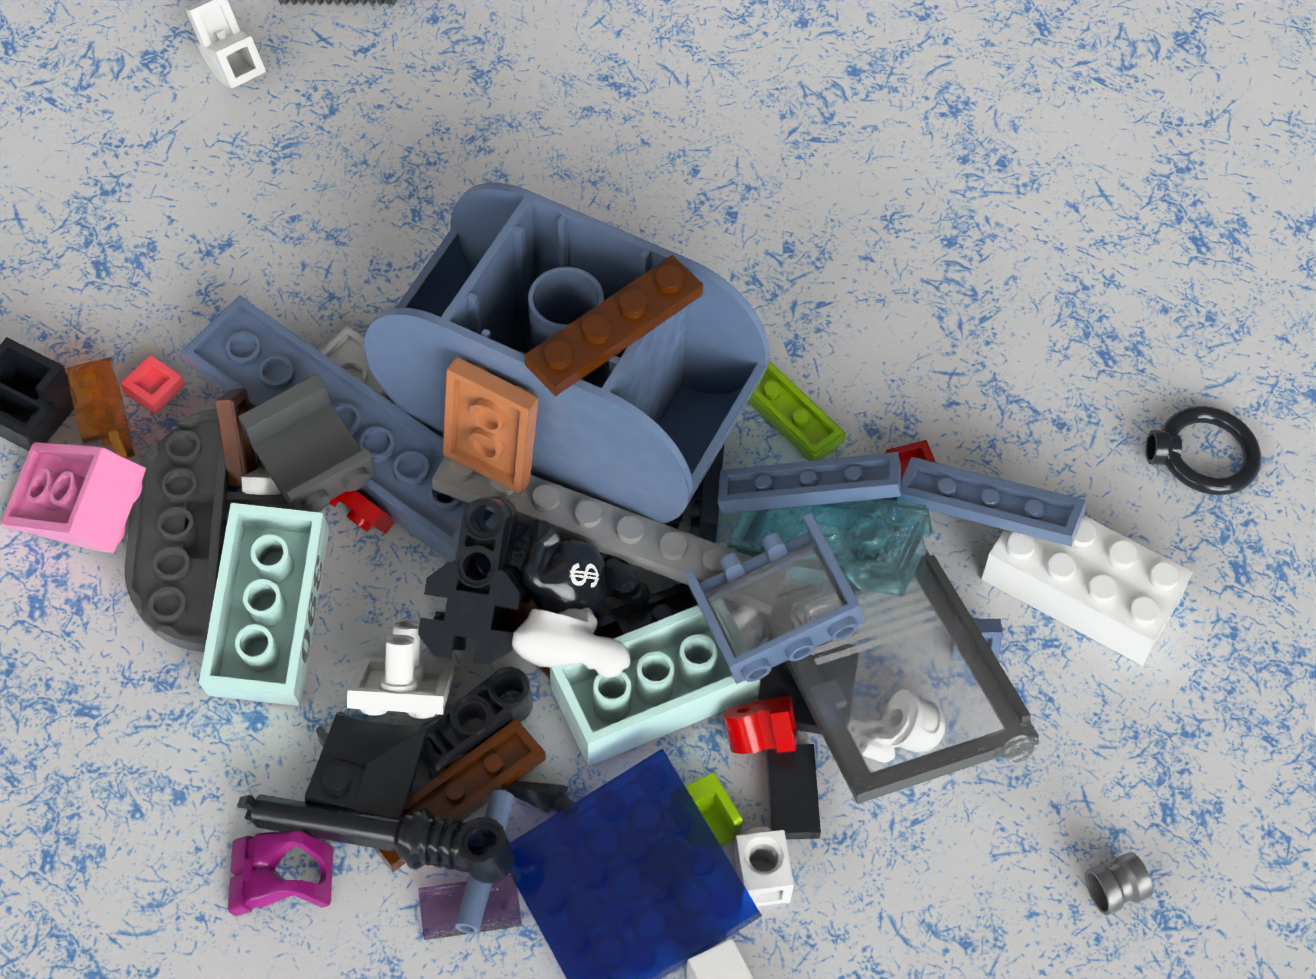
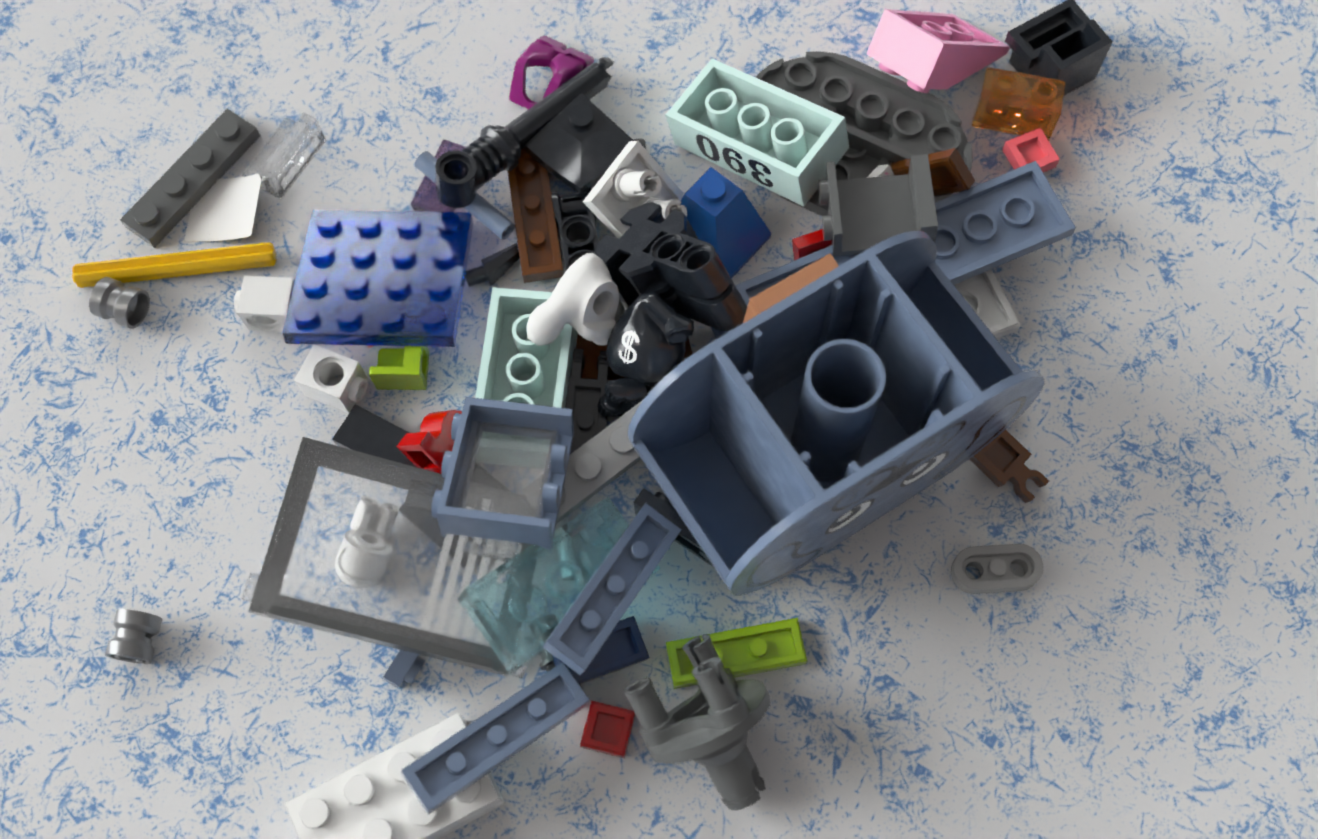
camera: 125 degrees right, 10 degrees up
reddish brown plate [524,255,703,397] -> none
none -> dark grey piece [623,634,771,810]
none -> blue slope [680,167,771,279]

